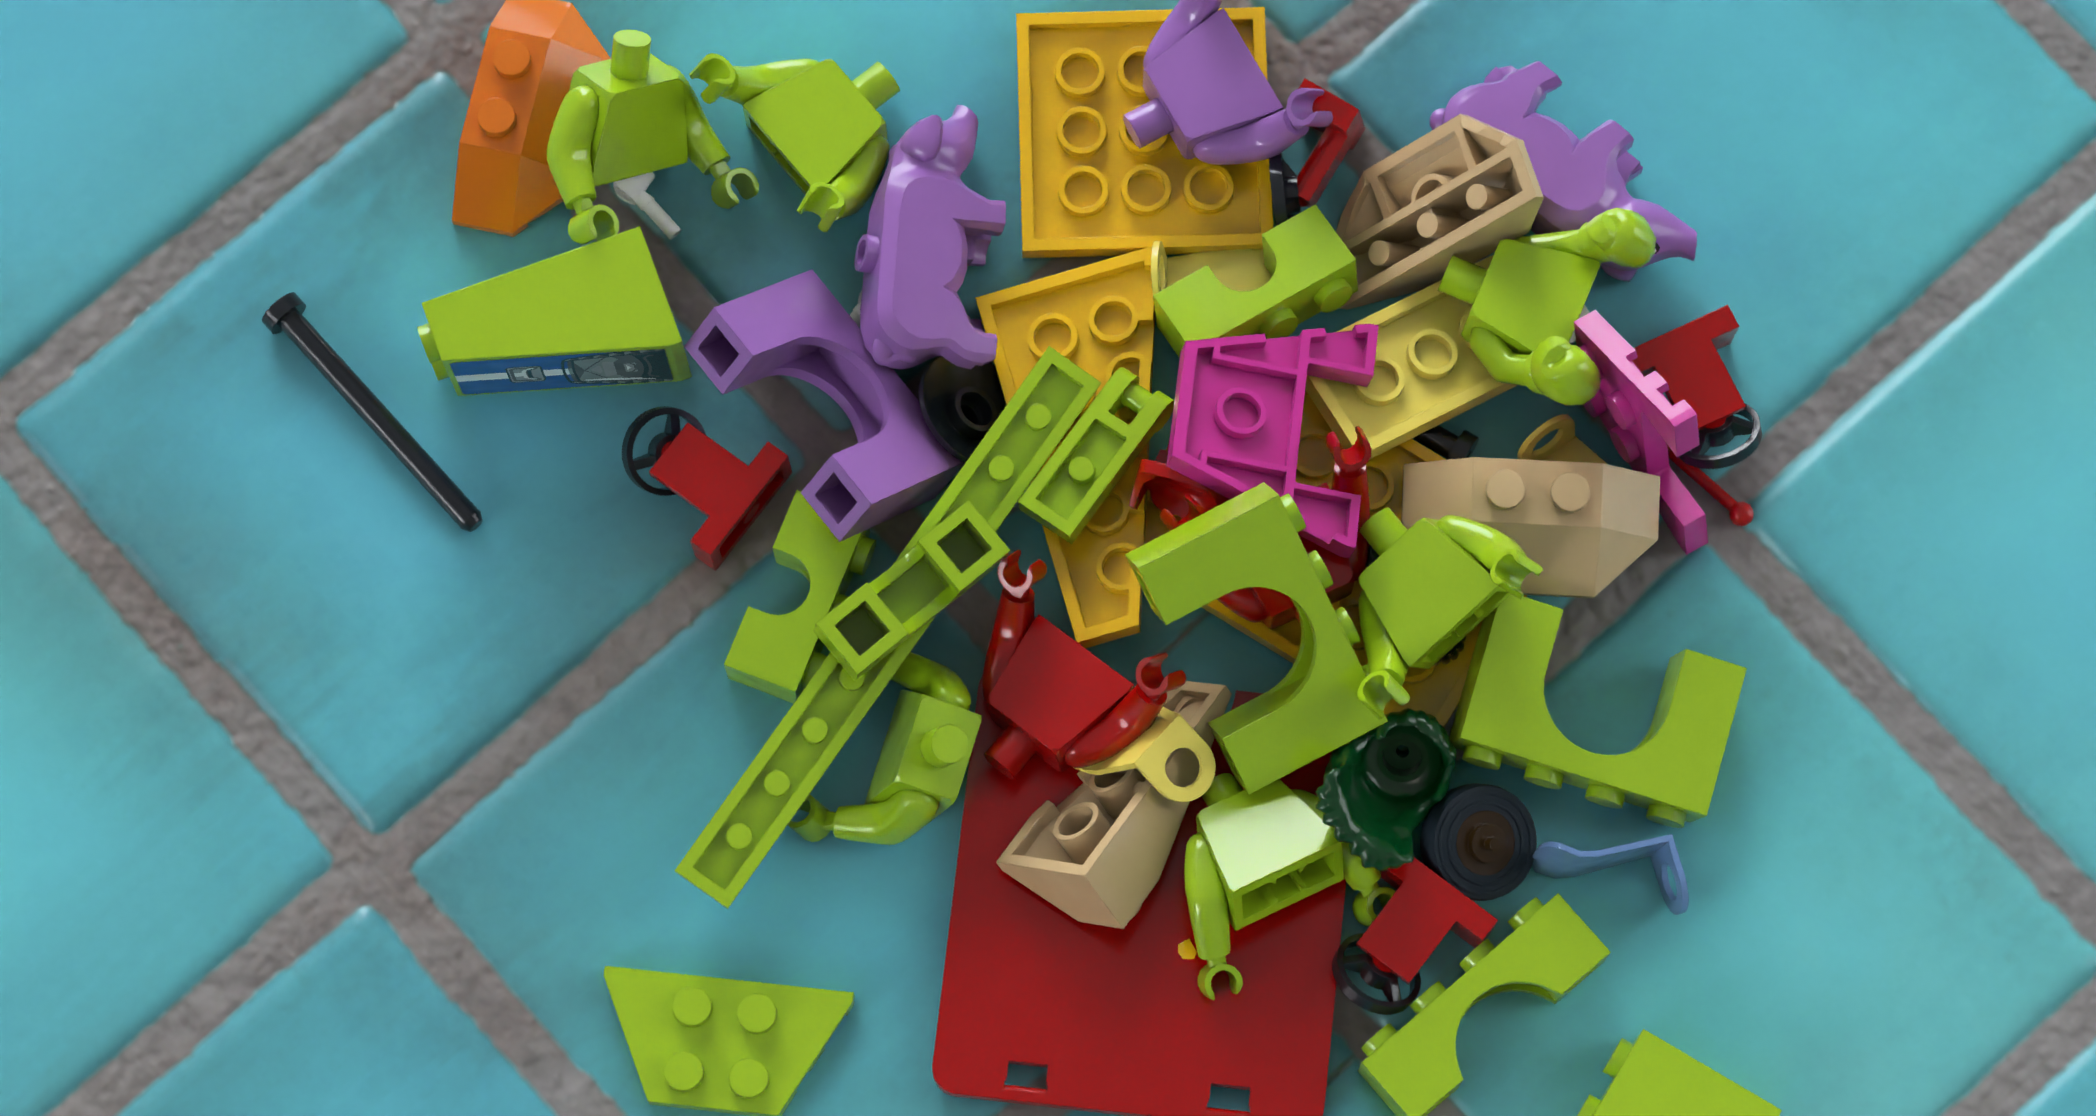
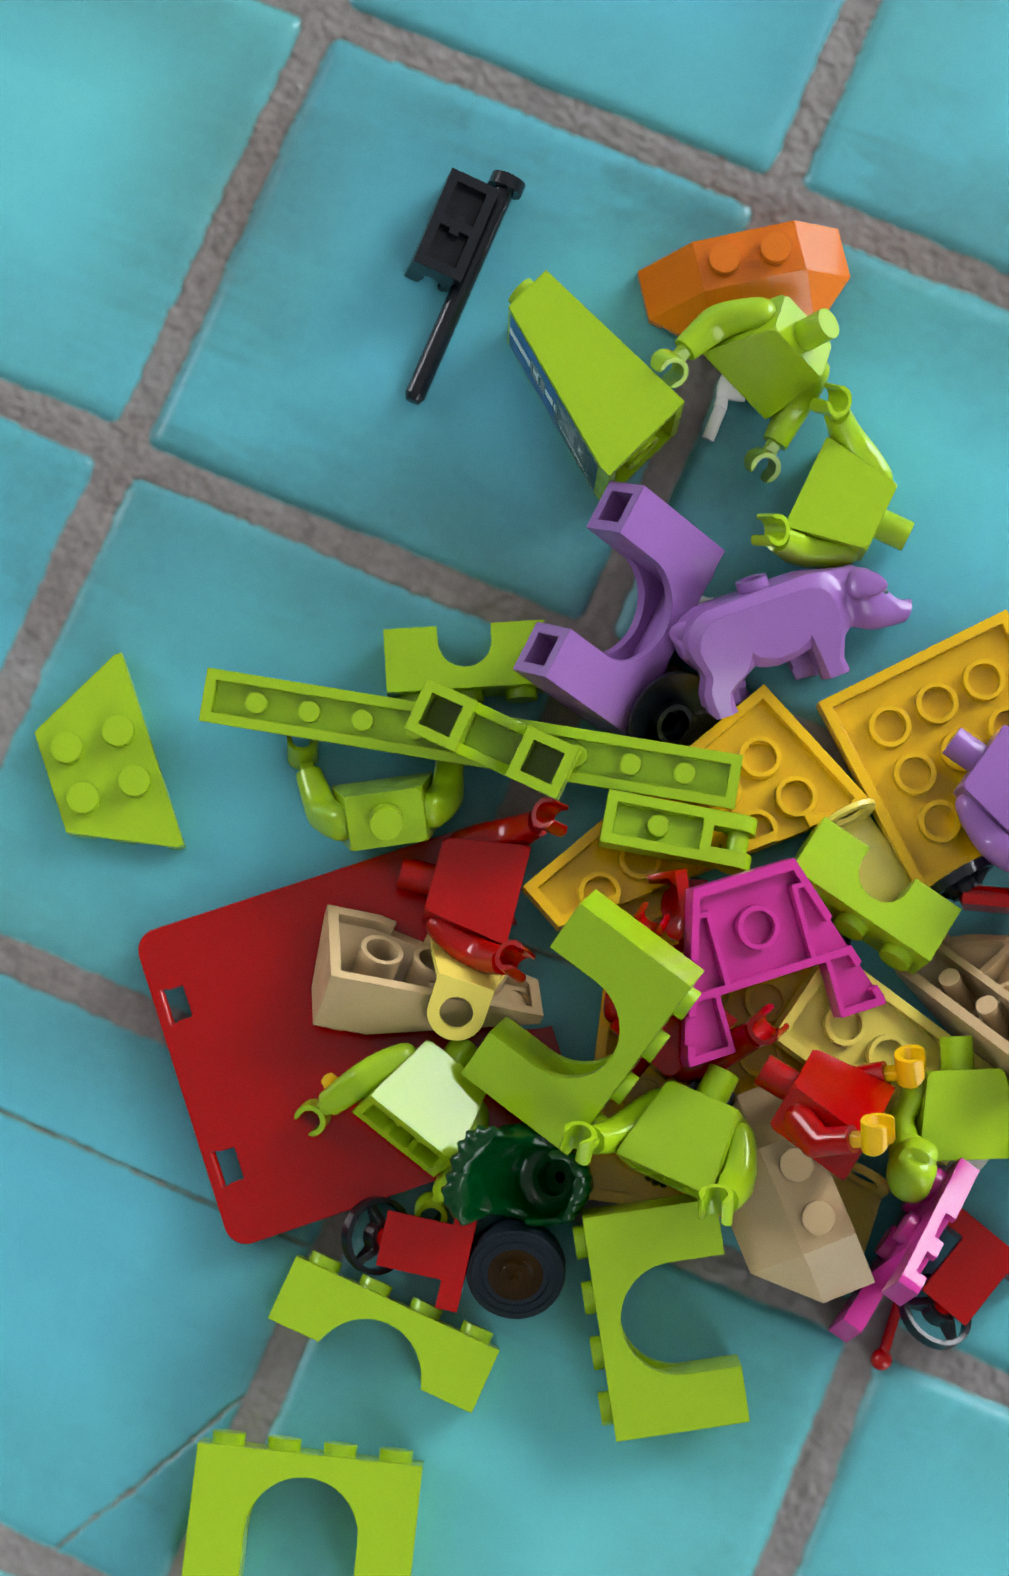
camera: 60 degrees right, 5 degrees up
red piece [622,406,793,571] -> none
medium blue piece [1532,834,1689,915] -> none
none -> black hinge [404,167,500,292]
none -> red torso [754,1044,926,1181]

